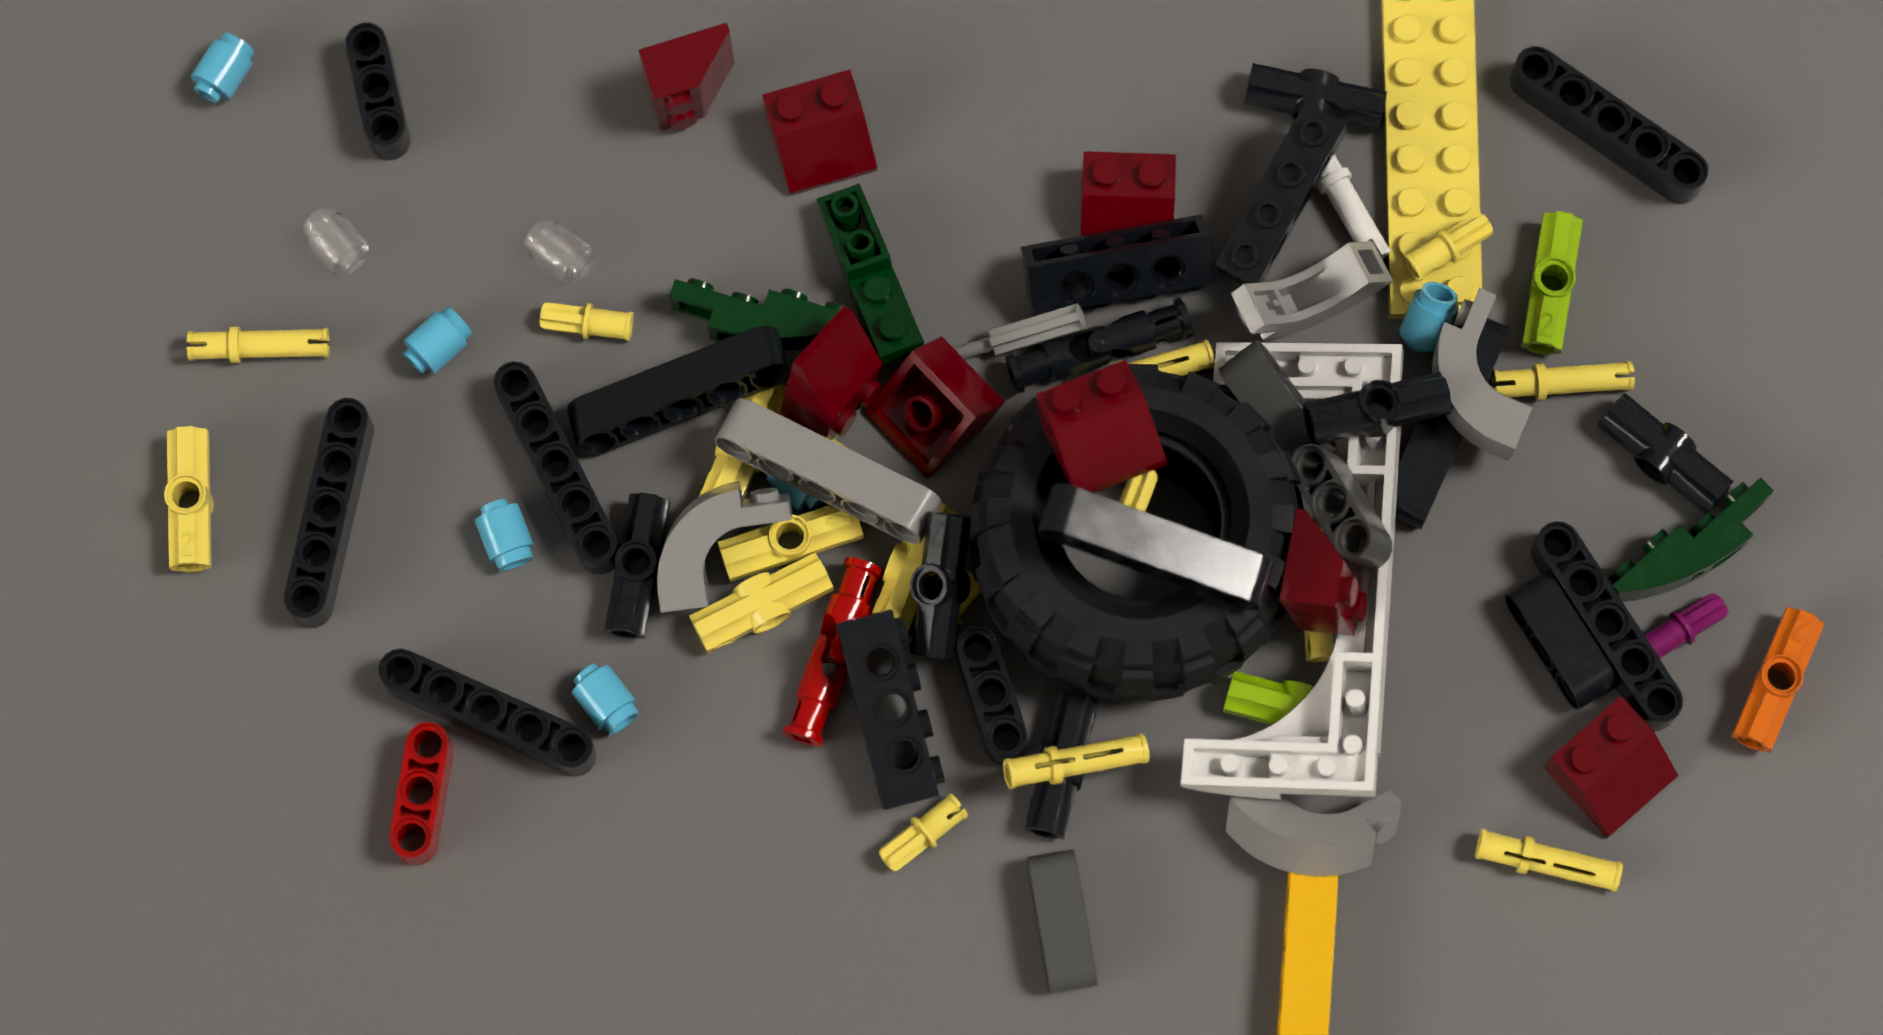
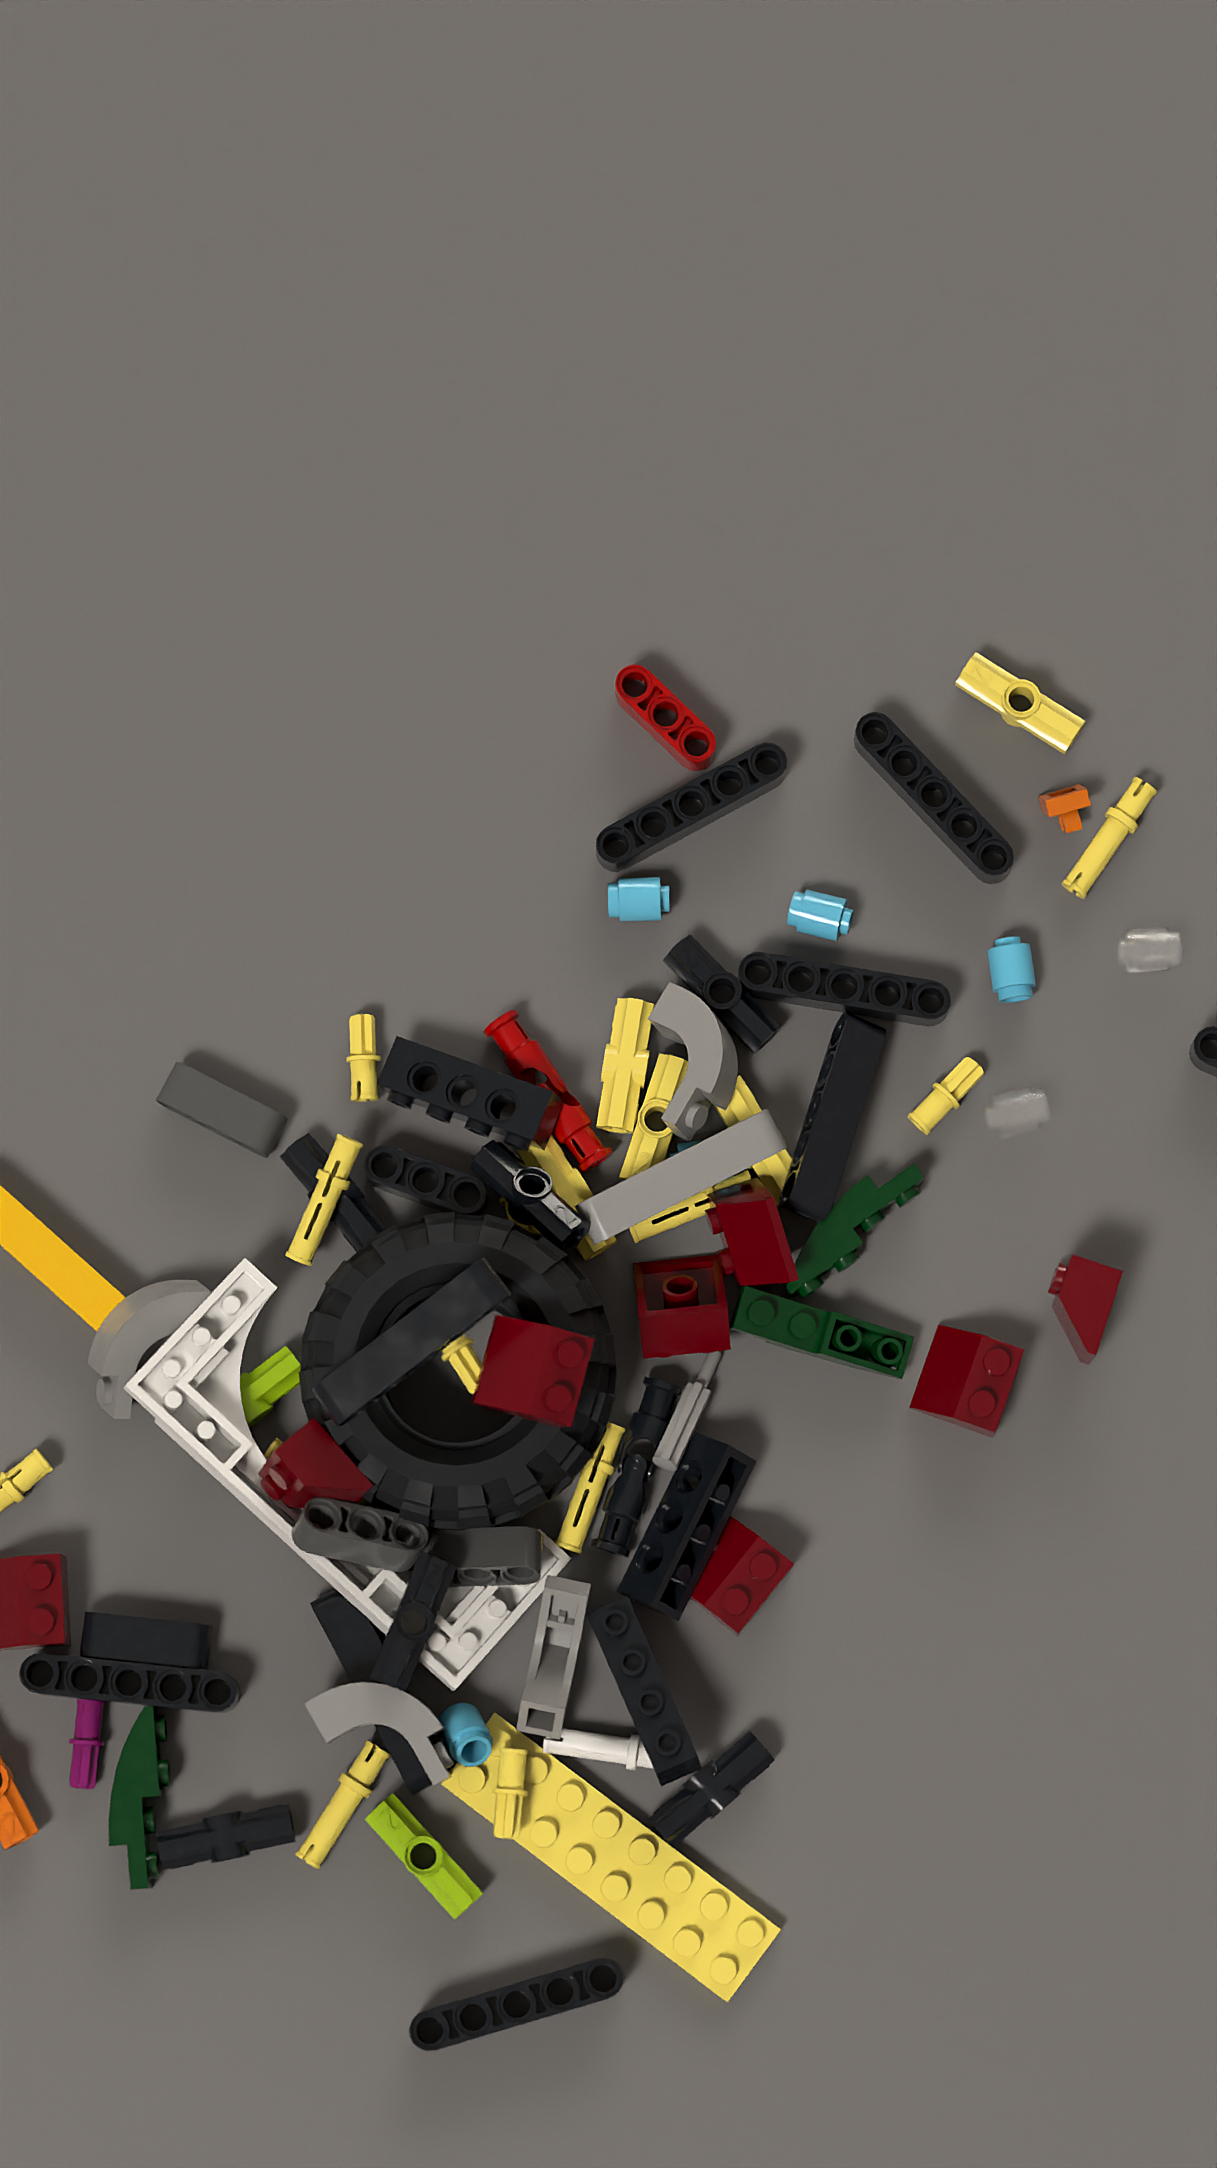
camera: 130 degrees right, 5 degrees up
none -> orange tile [1038,784,1091,834]

